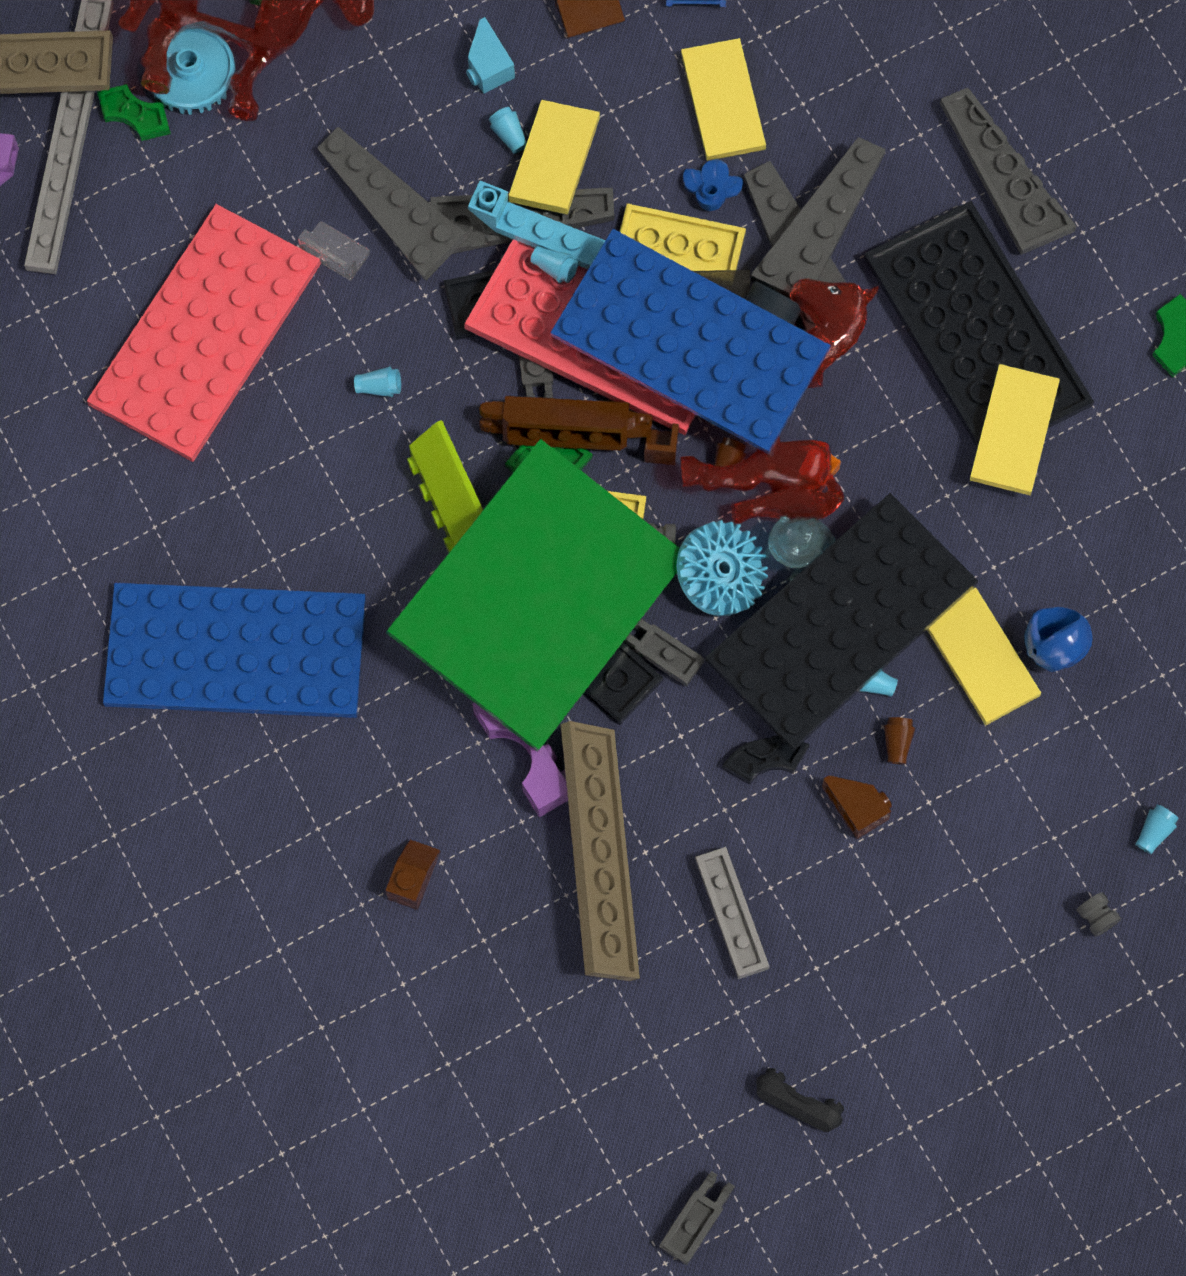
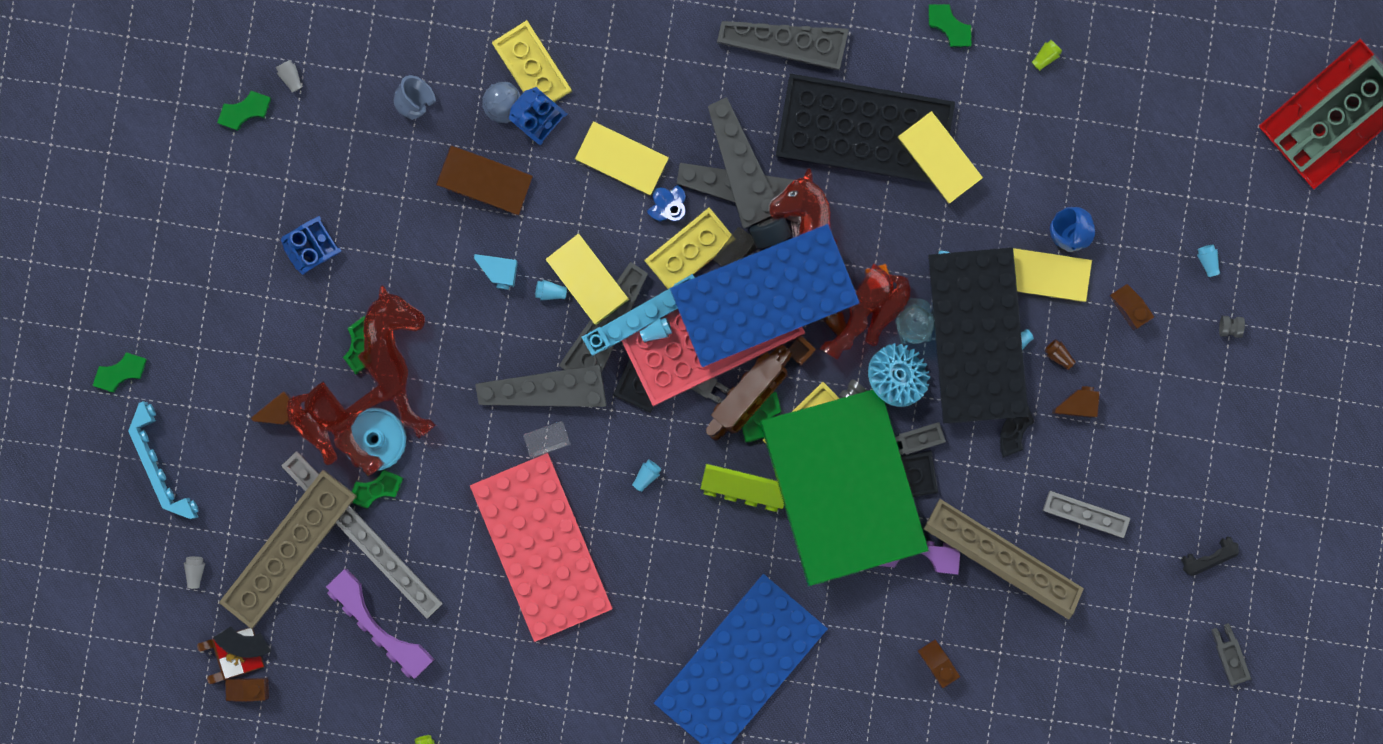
camera: 55 degrees left, 15 degrees up
none -> reddish brown slope [1109,284,1154,330]

